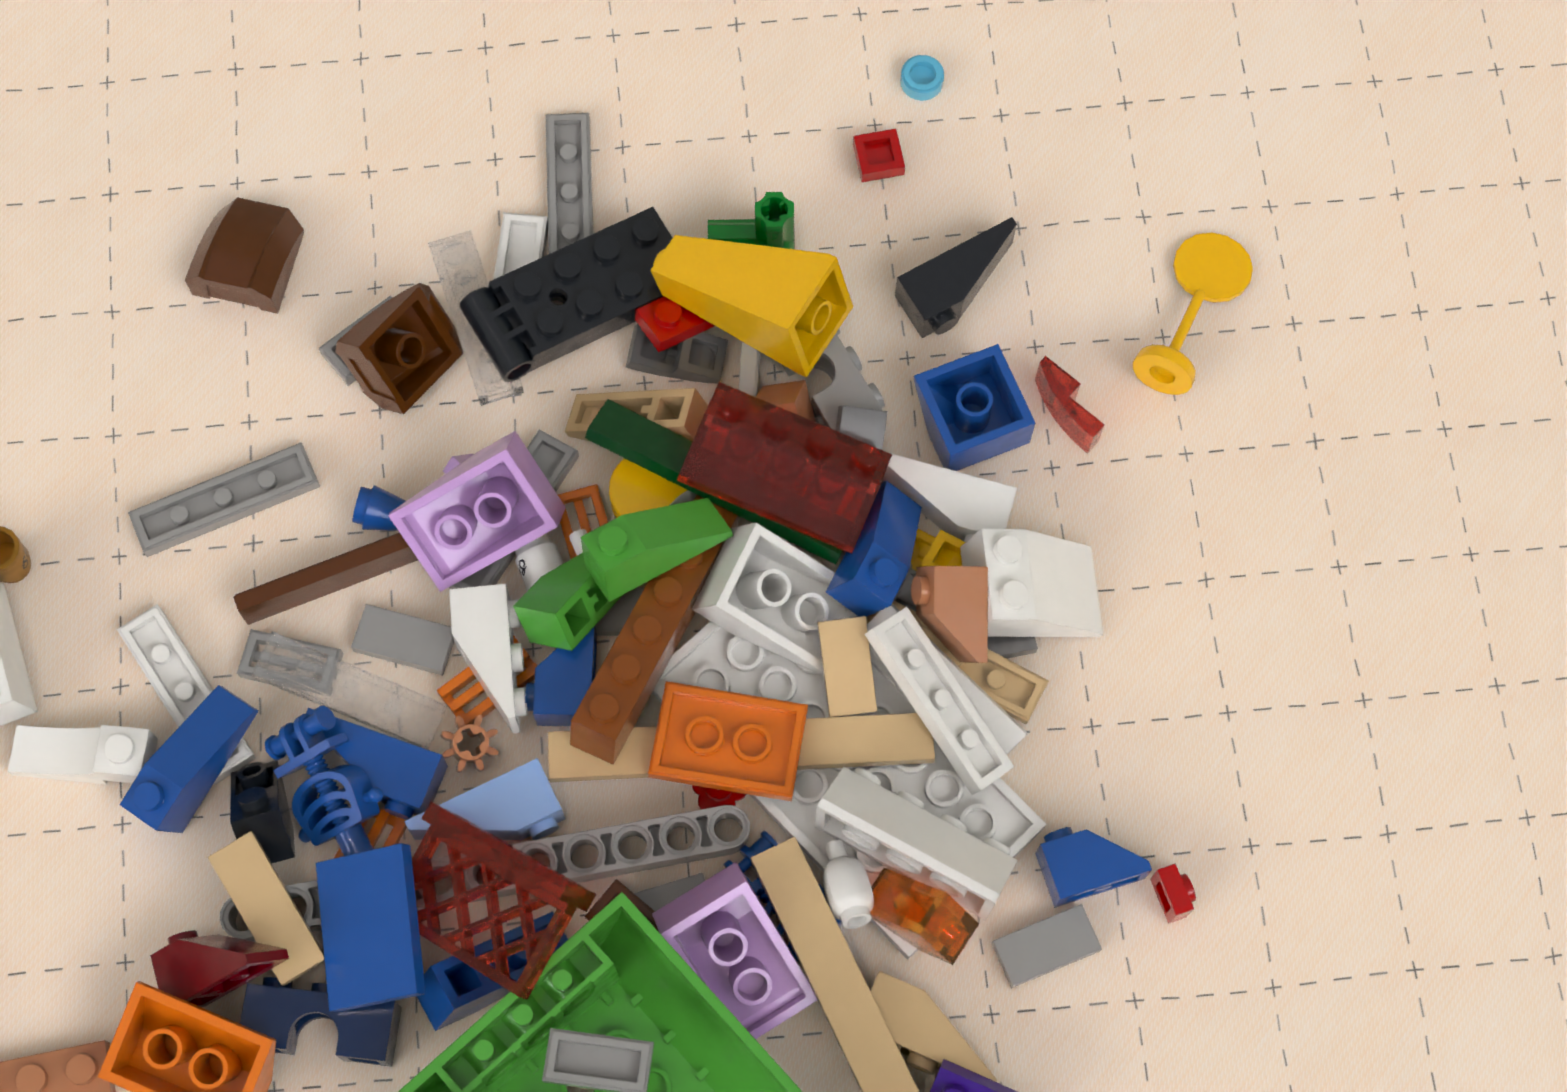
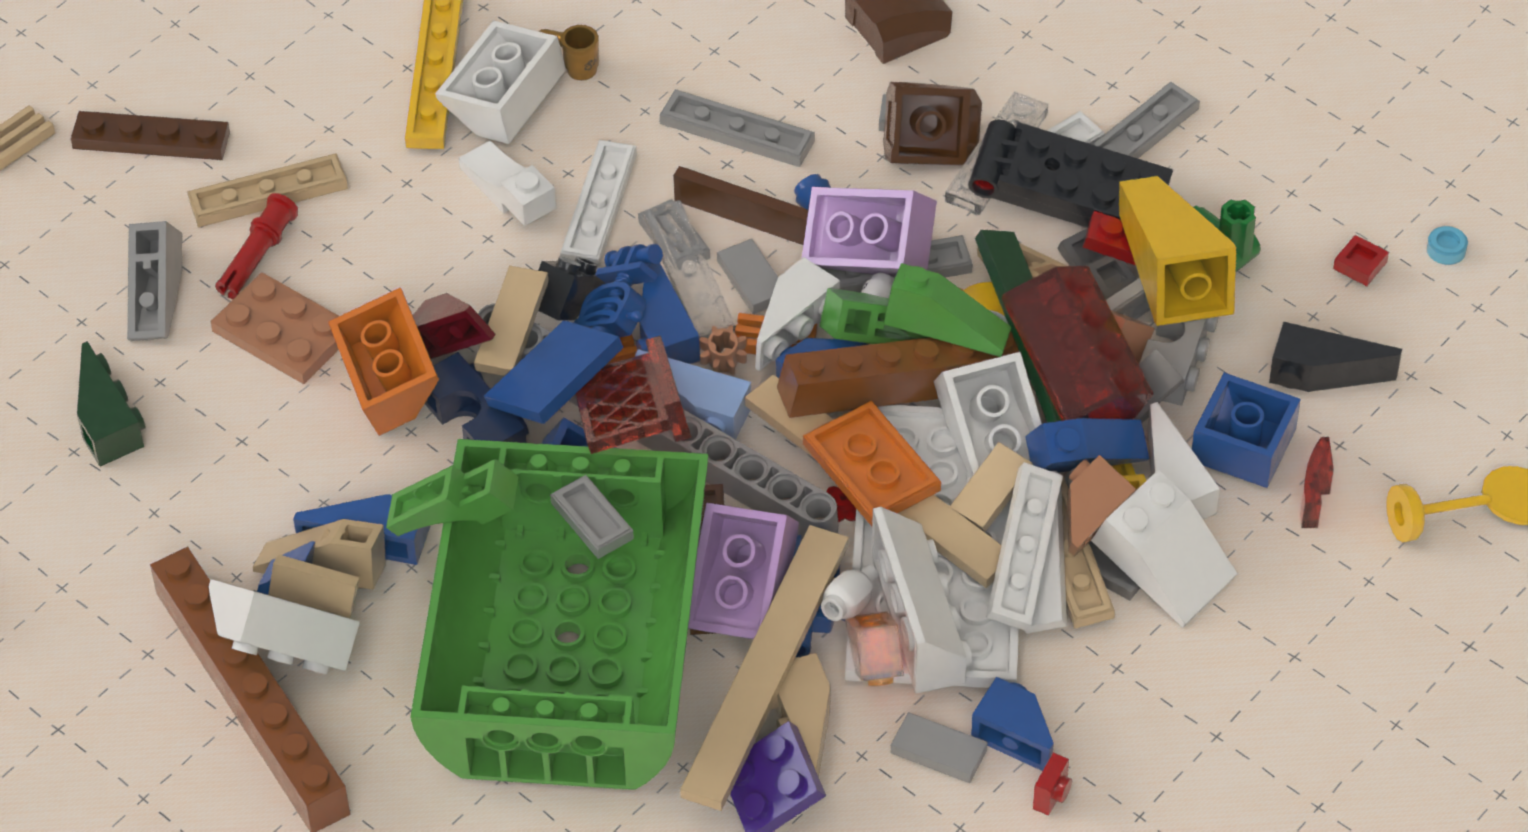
camera: 50 degrees right, 20 degrees down
blue slope [119,685,259,833] -> none

